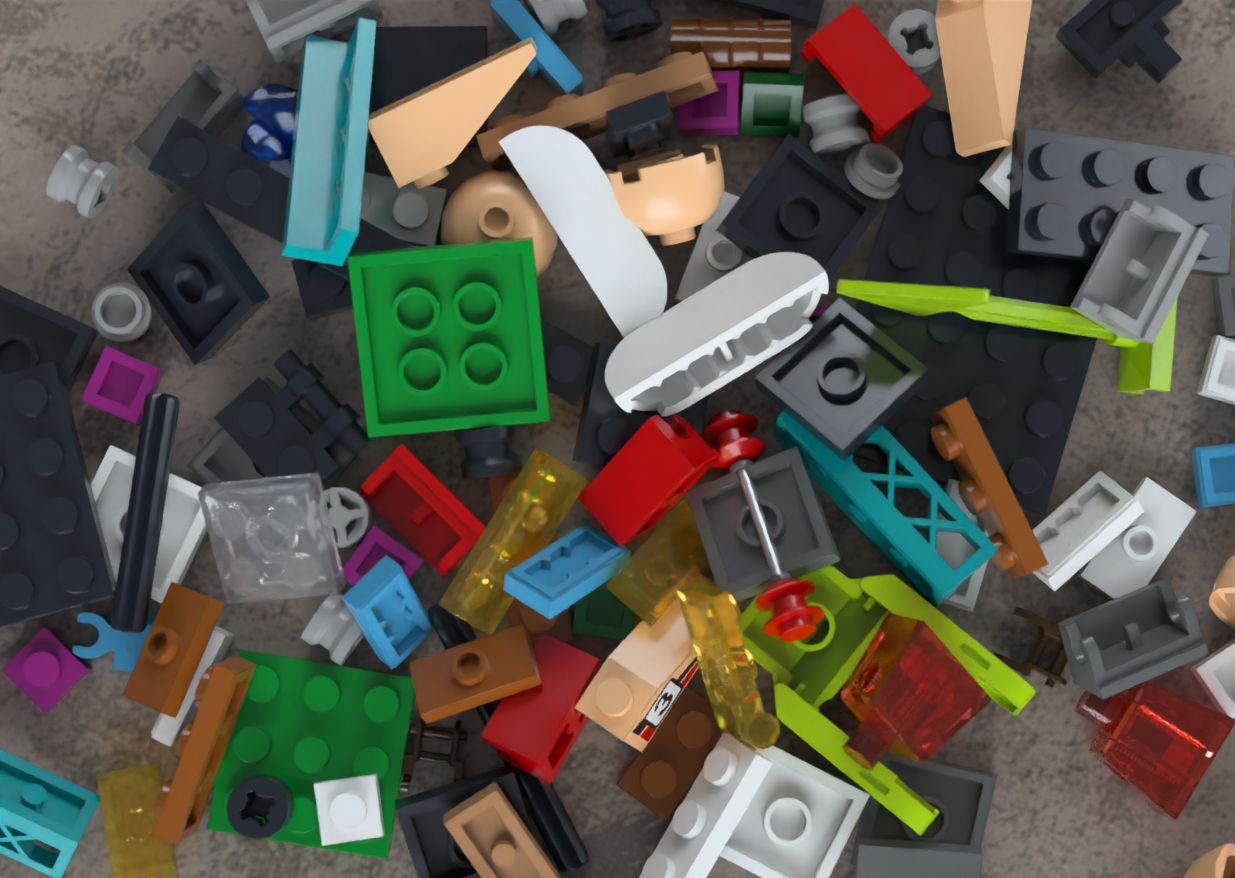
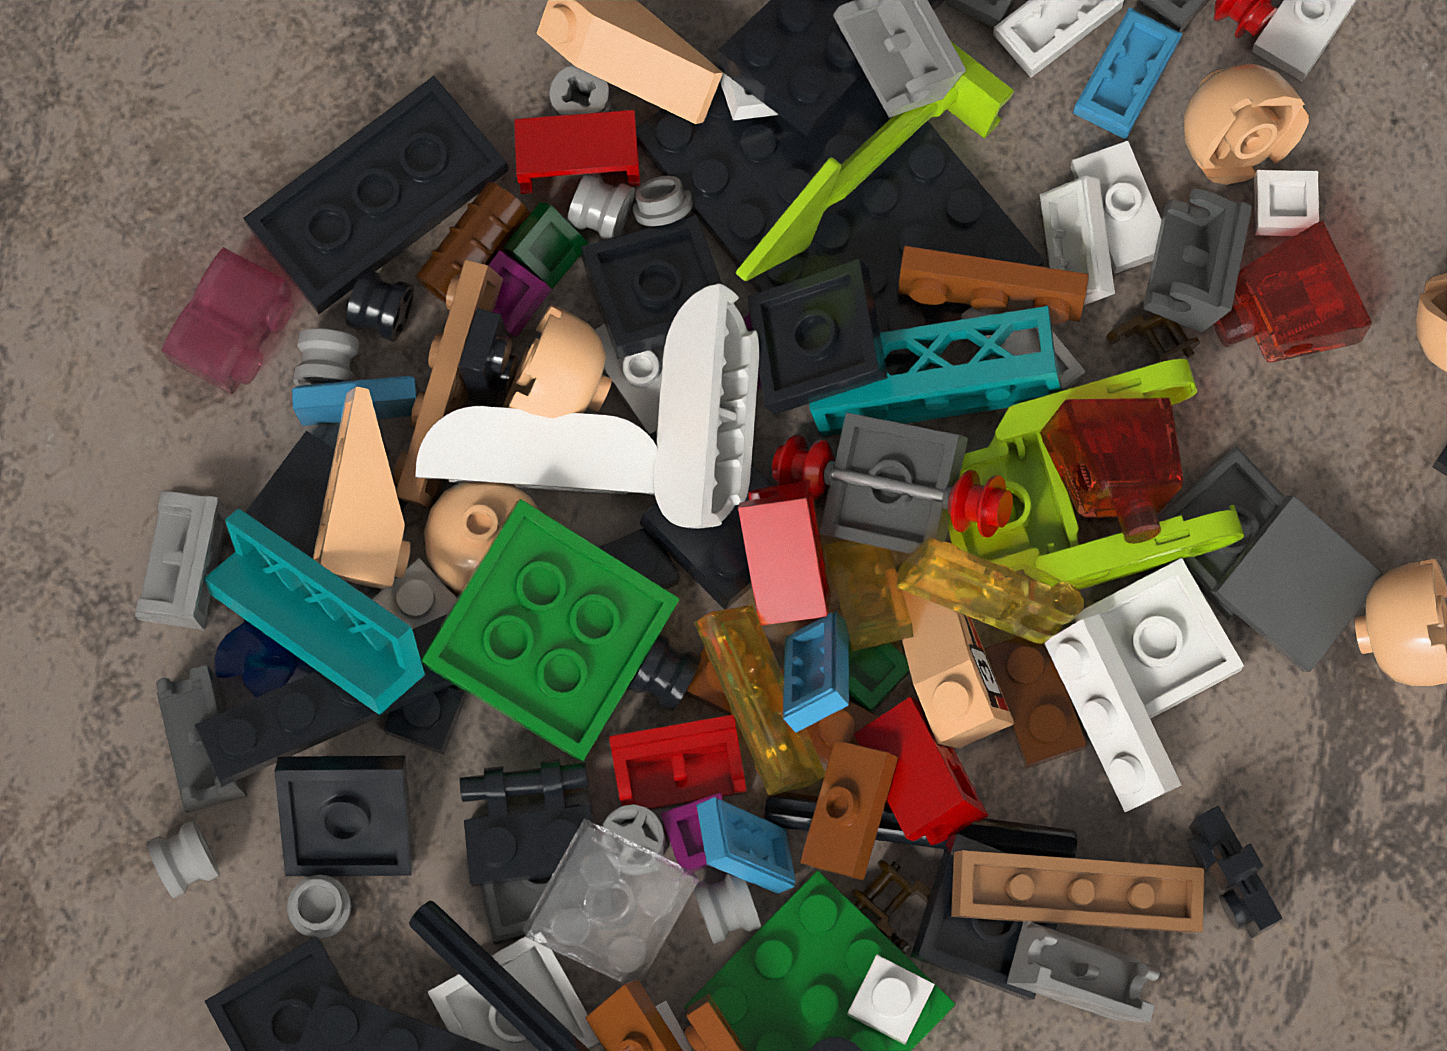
camera: 45 degrees left, 10 degrees down
magenta plate [81,346,165,426] -> none

